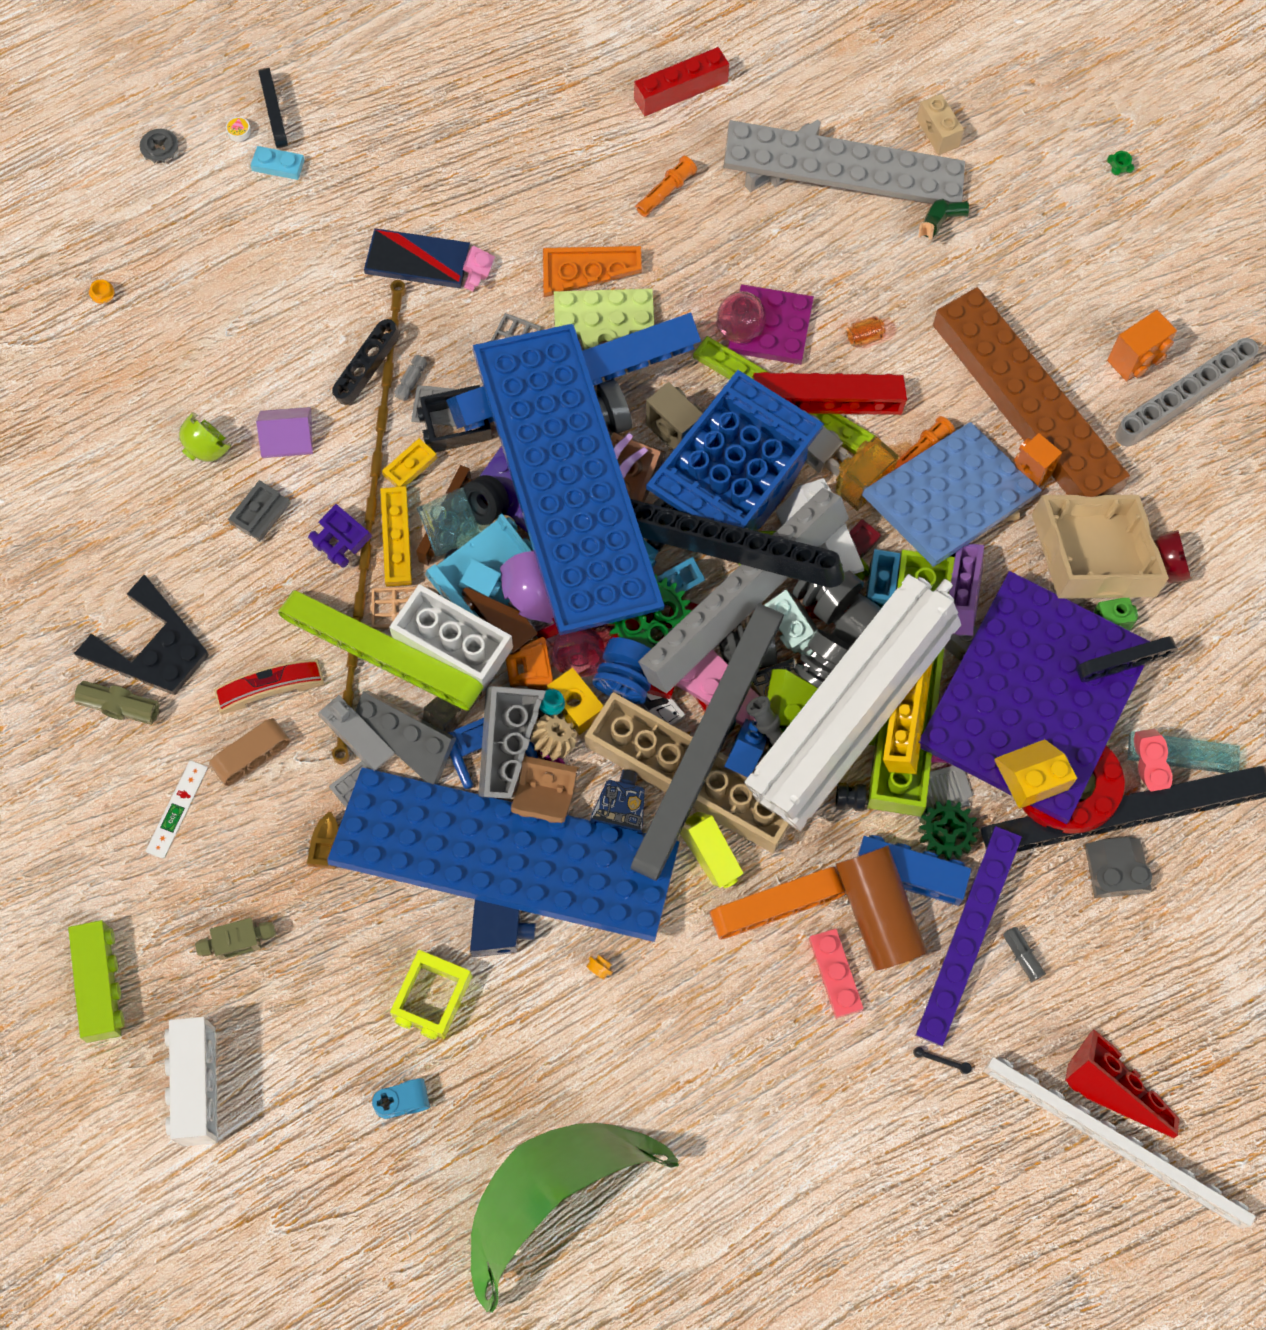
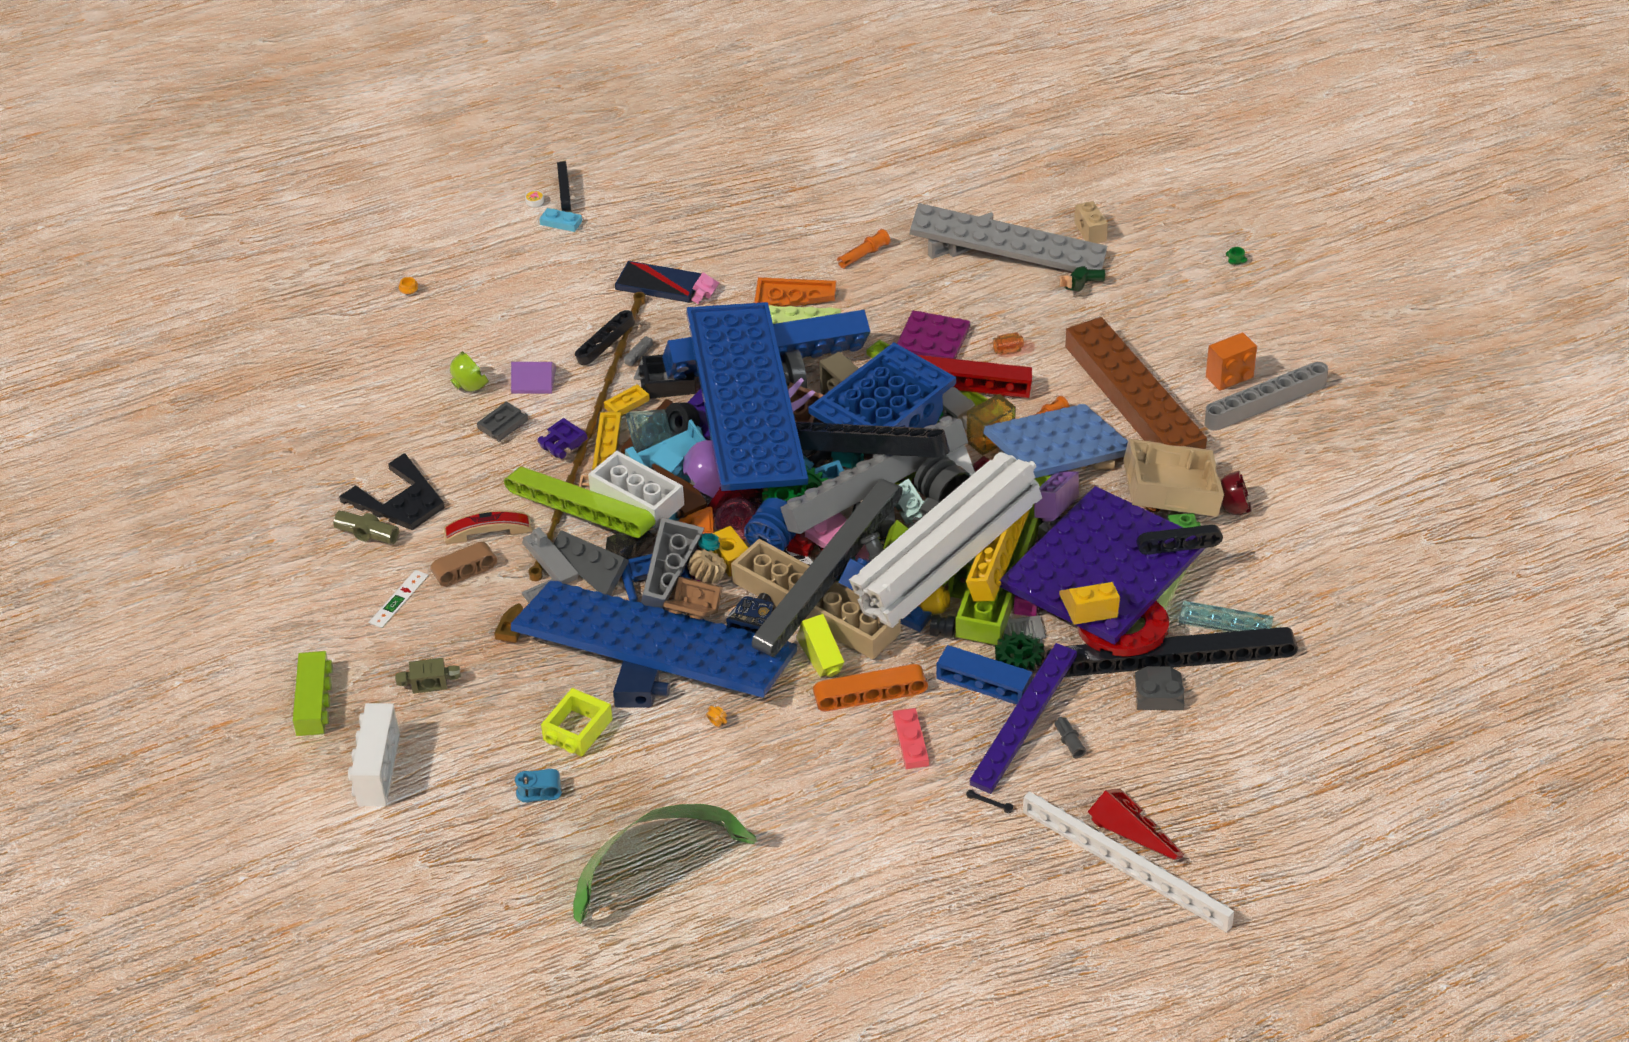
camera: 10 degrees right, 25 degrees down
dark grey gear [139,129,178,164] -> none
red brick [634,47,729,117] -> none
clear pink cylinder [716,292,766,343] -> none
dark orange brick [836,845,927,971] -> none
orange brick [1014,433,1062,488] -> none
coral brick [1134,728,1172,791] -> none

